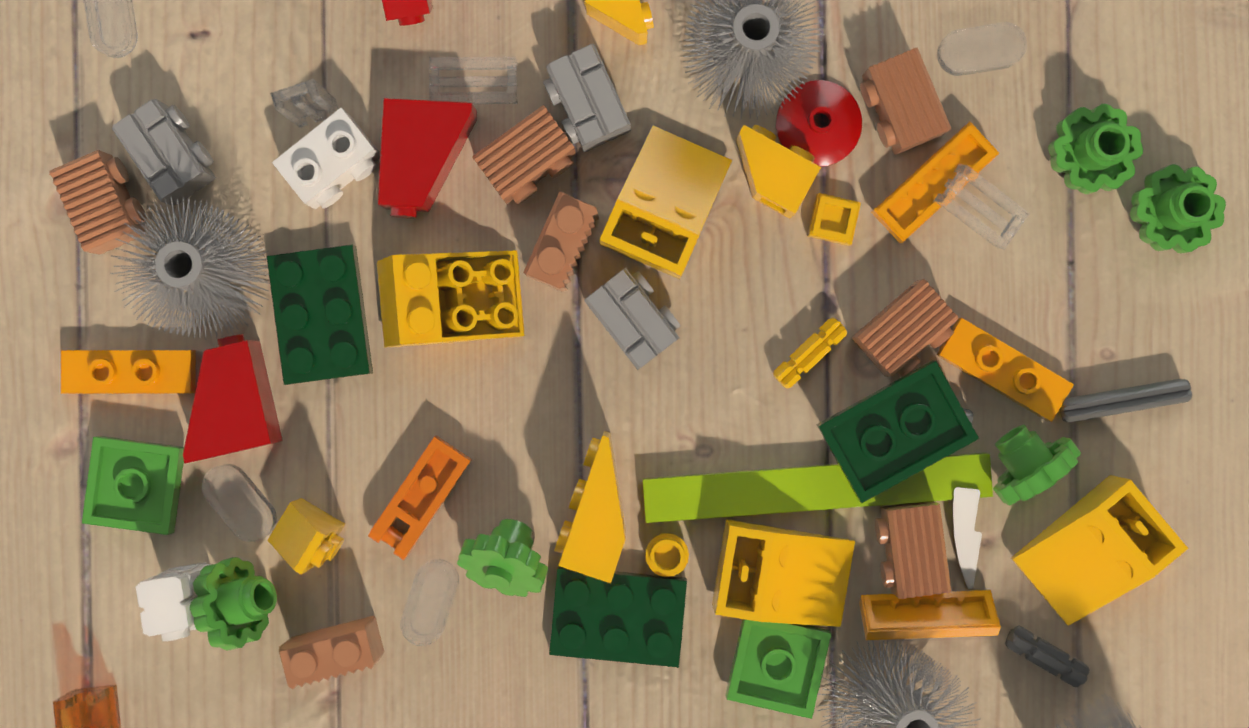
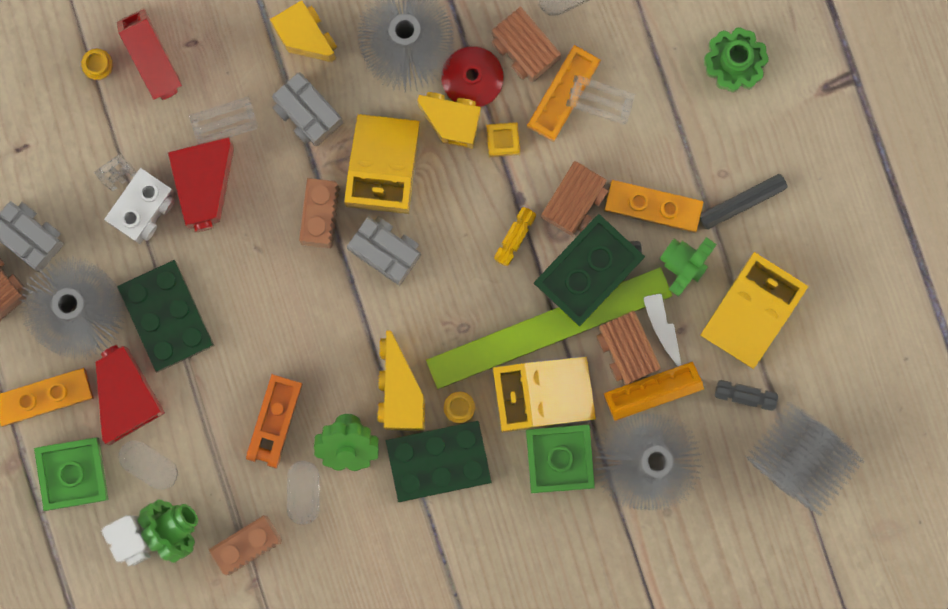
camera: 10 degrees left, 5 degrees down
yellow slope [267,498,345,575] -> none
yellow slope [377,250,525,348] -> none
nougat brick [472,105,576,204] -> none
bright green plant [1048,104,1143,195] -> none

